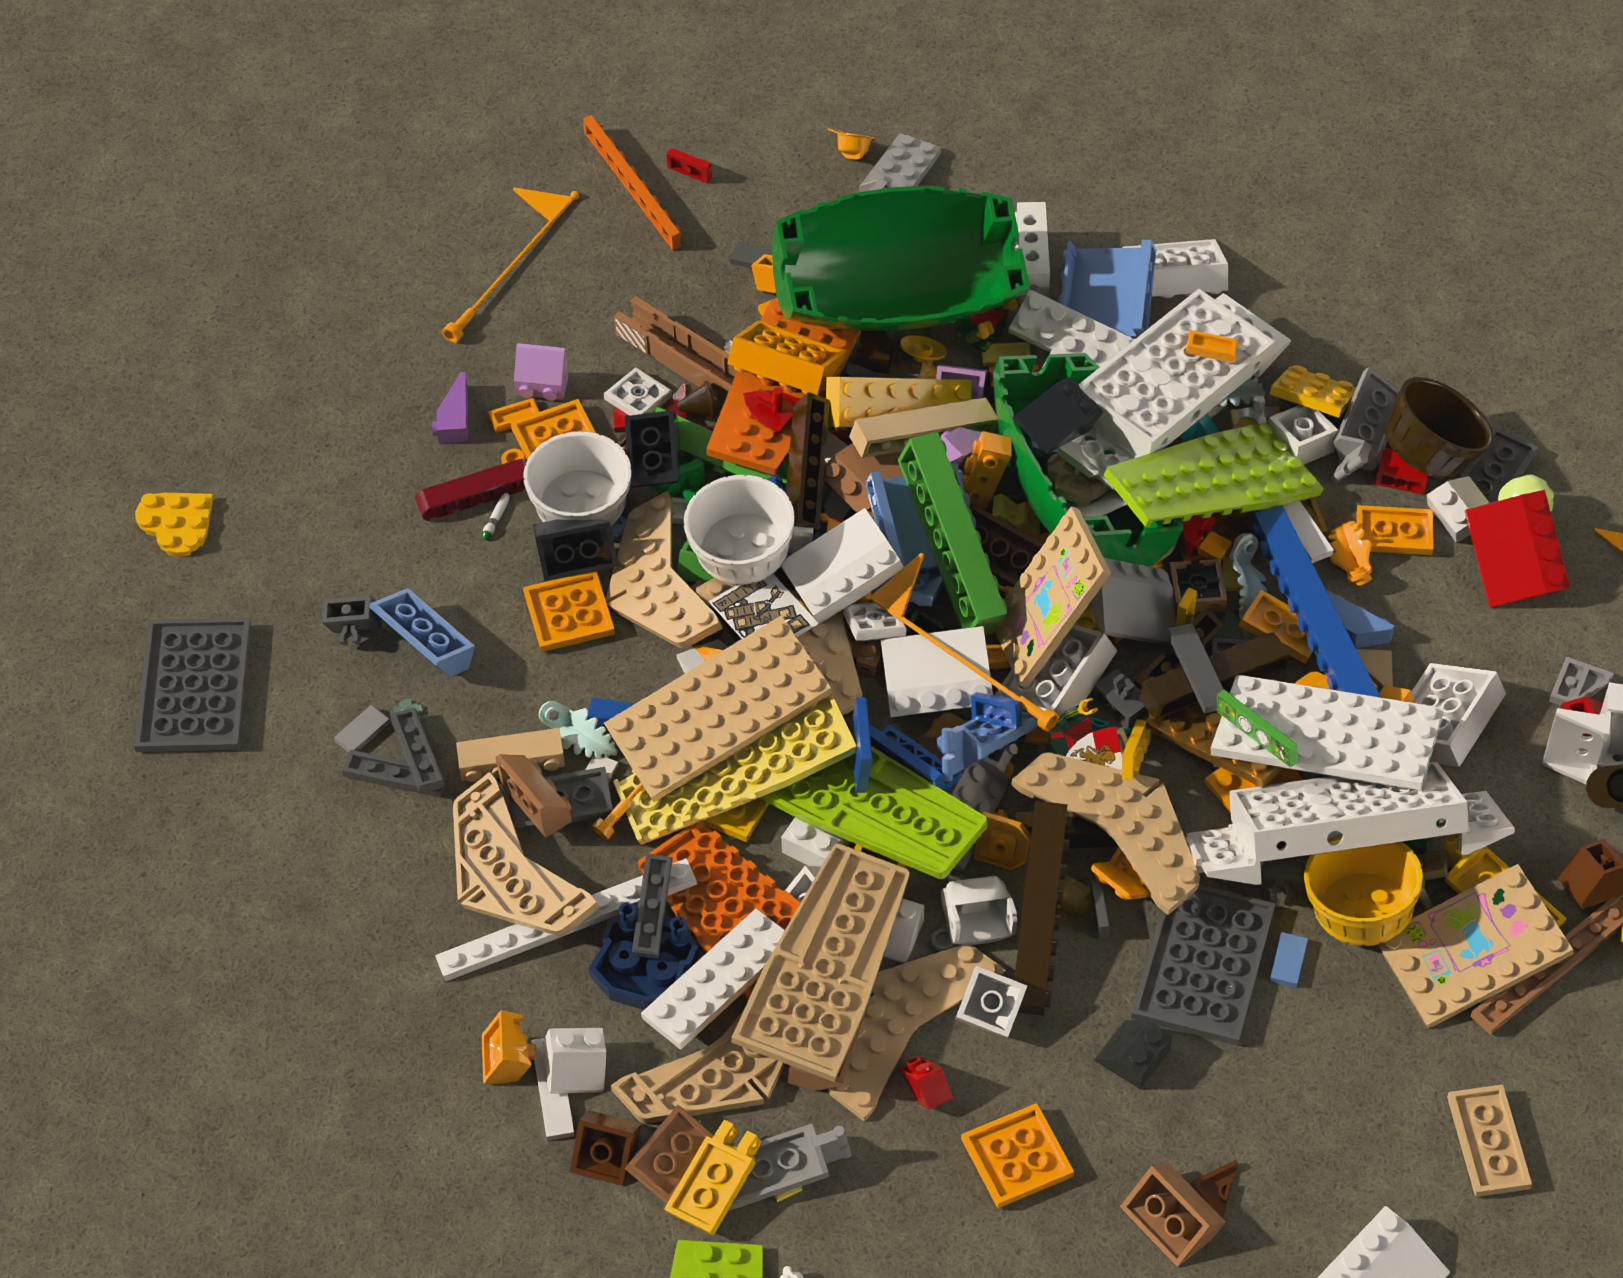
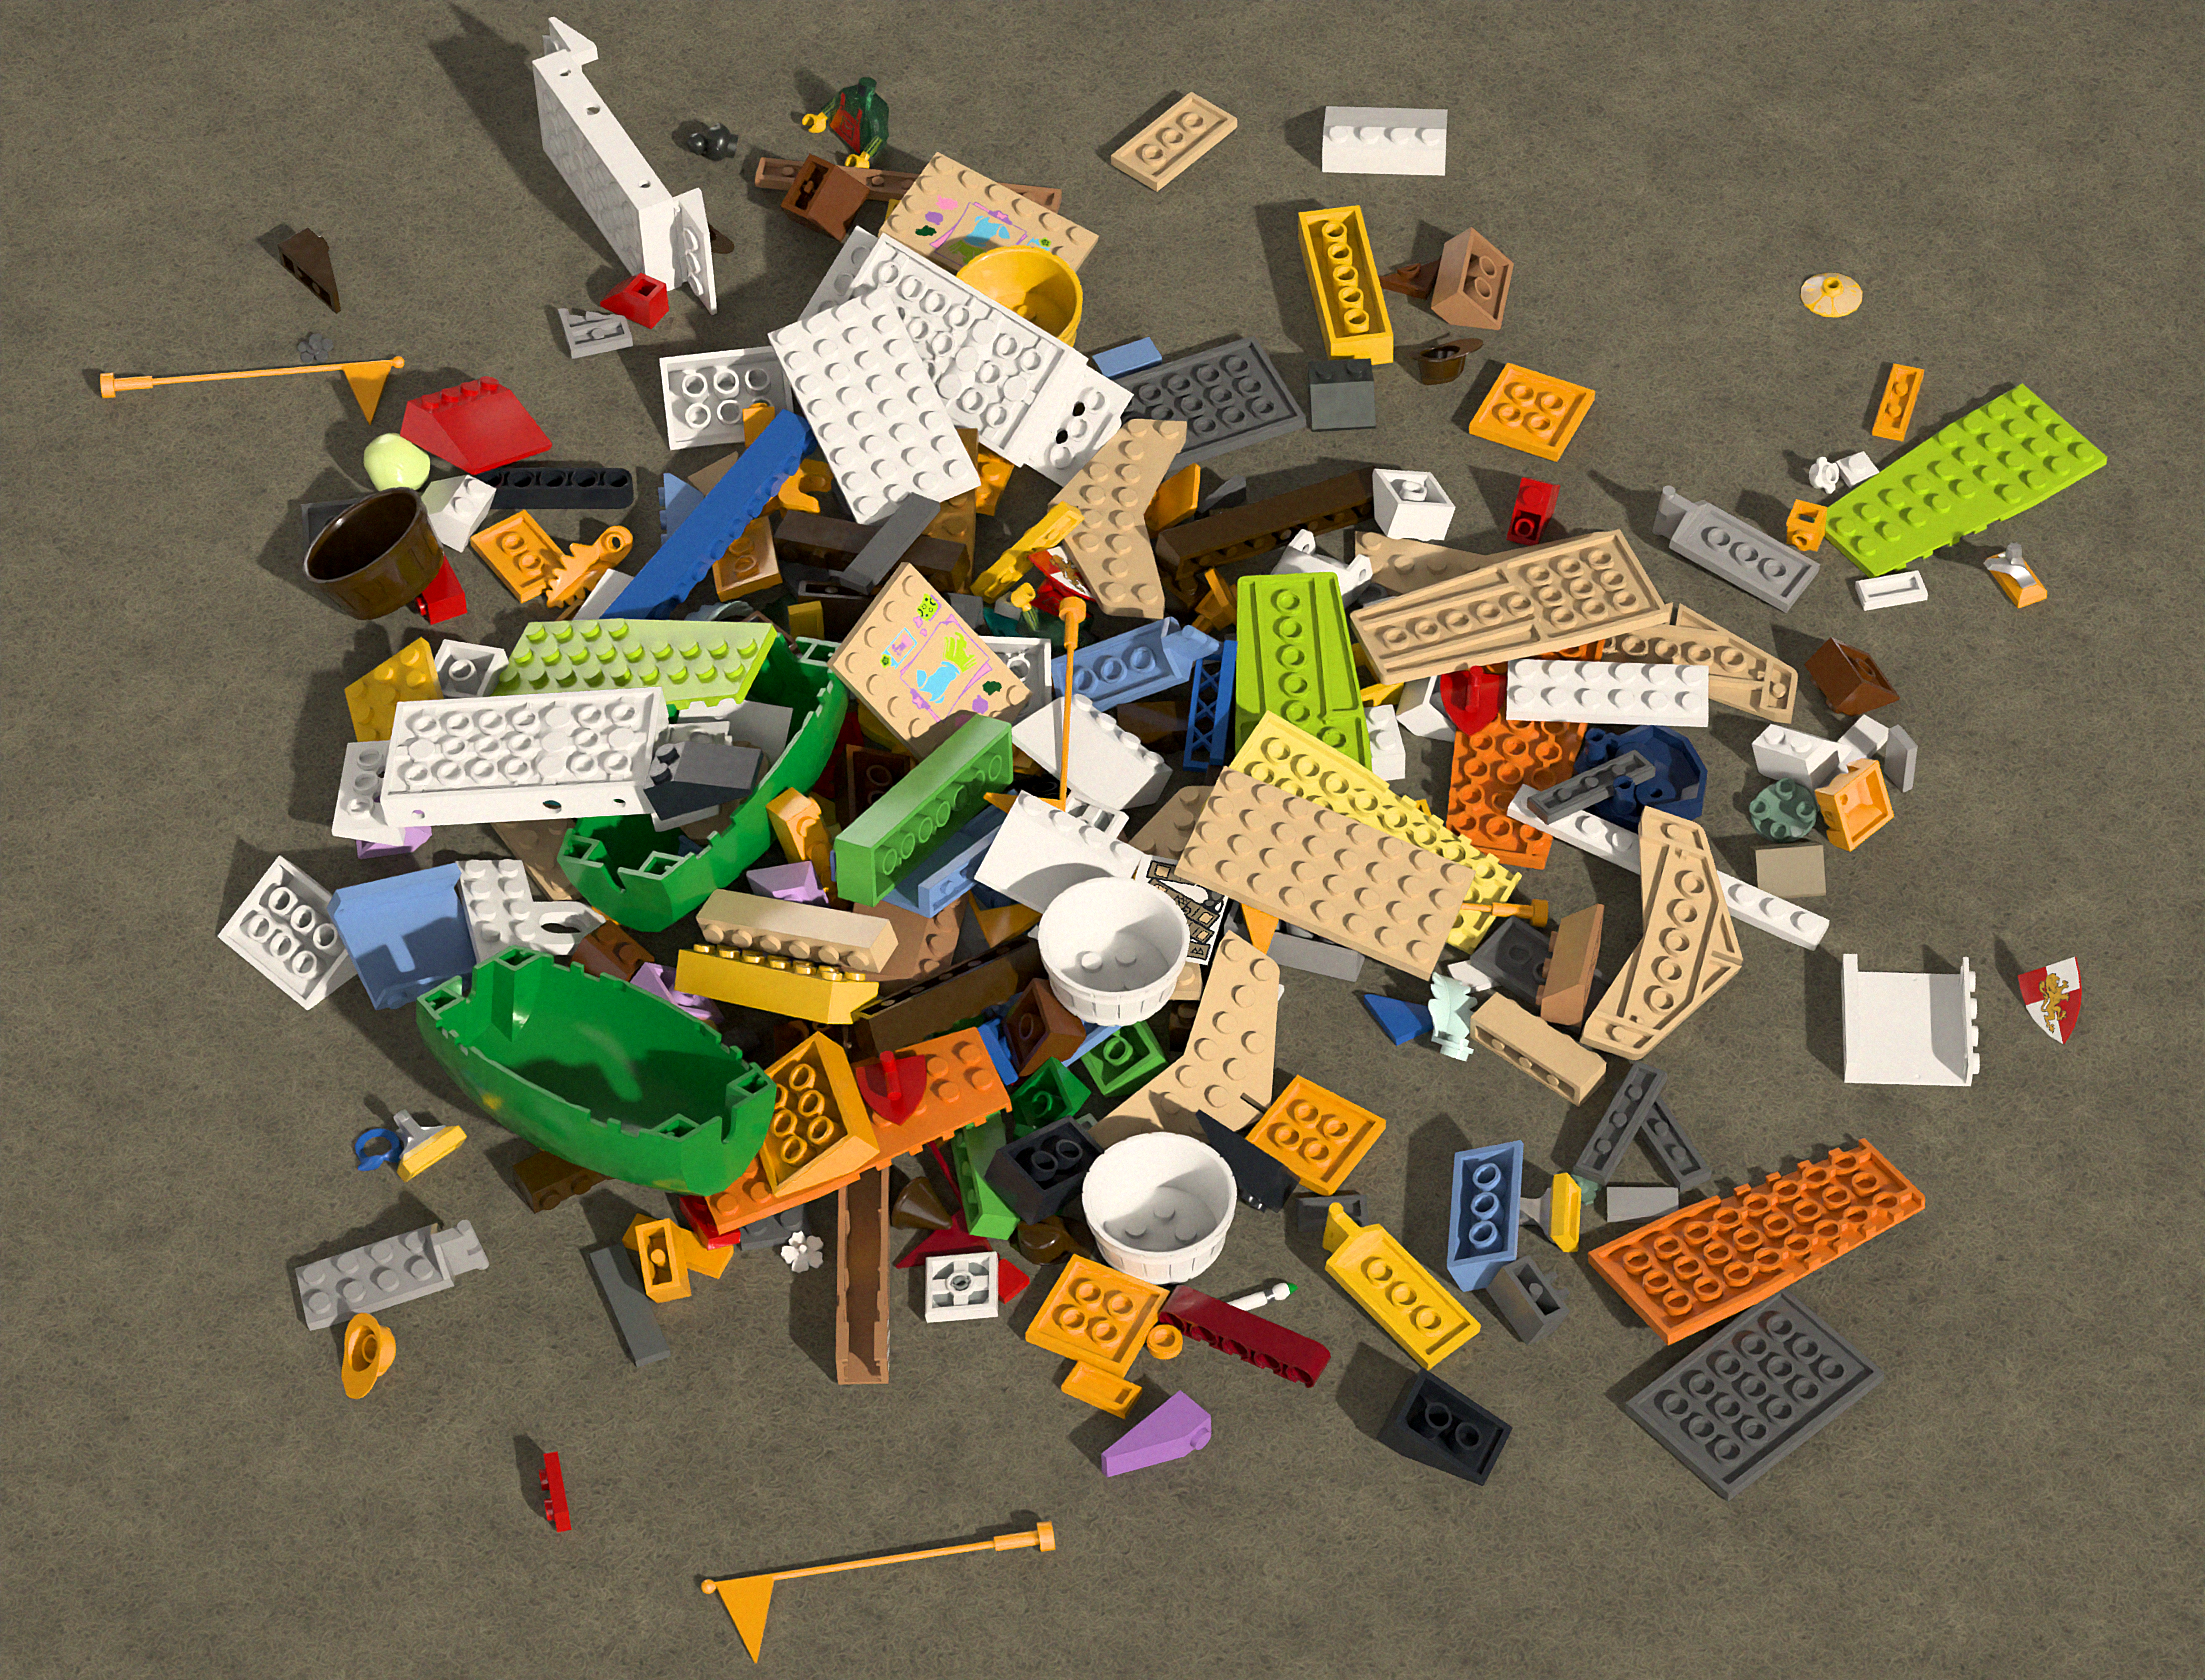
camera: 130 degrees left, 5 degrees down
yellow plate [135,493,214,557] -> none
lavender slope [514,343,568,401] -> none
orange plate [583,115,682,250] -> none
medium nougat tile [624,1105,714,1204] -> none
yellow tile [664,1120,762,1236] -> none
blue tile [850,697,872,793] -> none
blue tile [971,692,1022,729] -> none
white brick [1015,202,1050,304] -> none
light orange tile [1185,330,1238,363] -> none
bright green tile [1217,690,1298,768] -> none
light grey hinge [1331,367,1400,483] -> none
none -> black beam [476,468,635,509]
none -> dark grey tile [1295,1194,1369,1232]
none -> yellow brick [1298,205,1393,365]
none -> yellow hinge [1322,1202,1481,1370]
none -> black slope [1376,1368,1513,1486]
none -> dark brown piece [1409,338,1484,385]
none -> red shield [1440,665,1508,738]
none -> yellow piece [1519,1173,1581,1252]
none -> orange wing [1588,1138,1925,1346]
none -> slope [1748,841,1826,899]
none -> sand green dish [1749,778,1818,843]
none -> light orange brick [1786,499,1827,552]
none -> white panel [1841,954,1980,1086]
none -> white tile [1855,570,1928,611]
none -> light grey tile [1884,724,1918,793]
none -> shield [2017,957,2082,1044]

